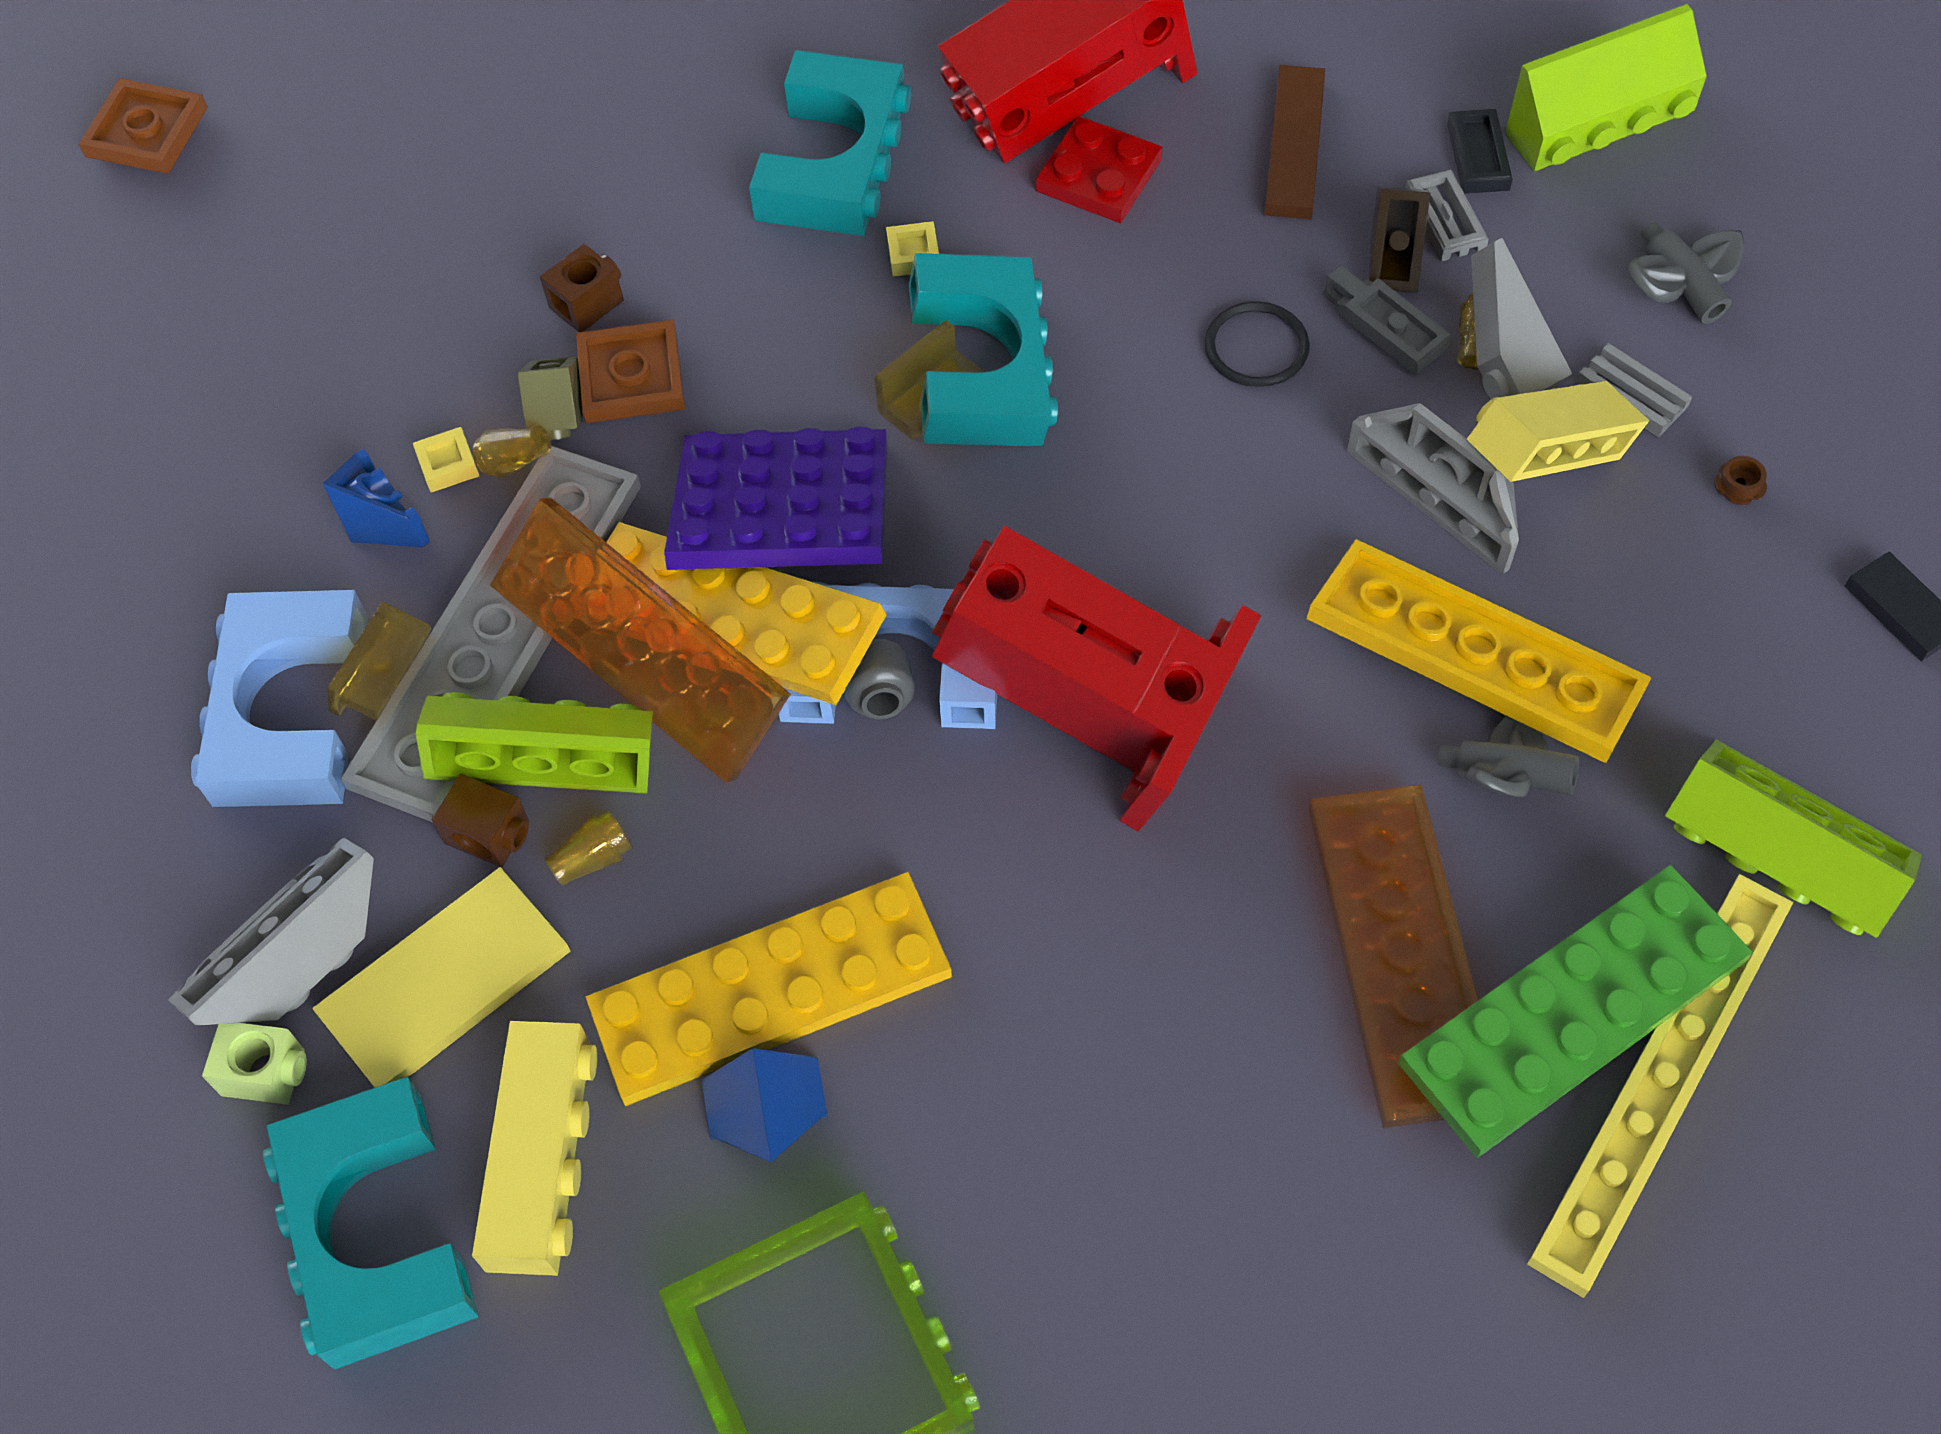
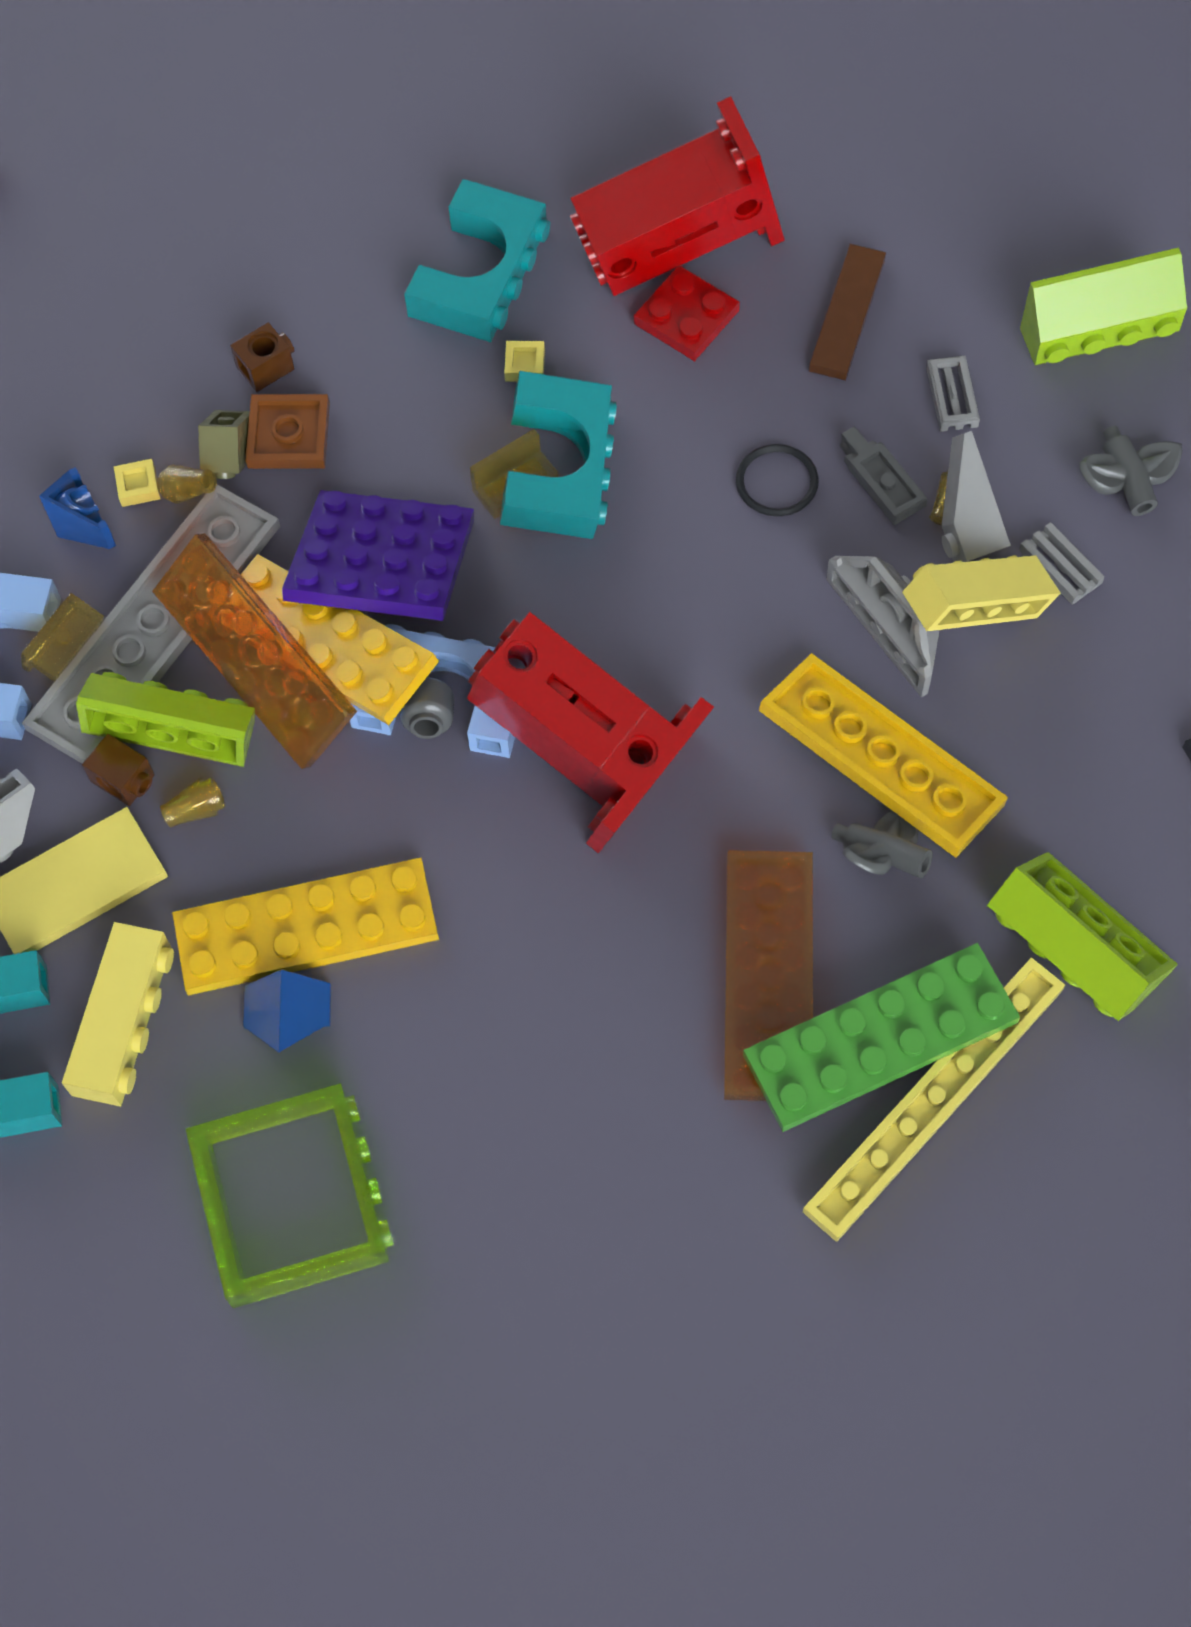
camera: 10 degrees right, 5 degrees up
dark brown slope [1369,186,1431,292] -> none
black tile [1447,109,1513,194] -> none
reddish brown plate [1714,456,1767,505] -> none

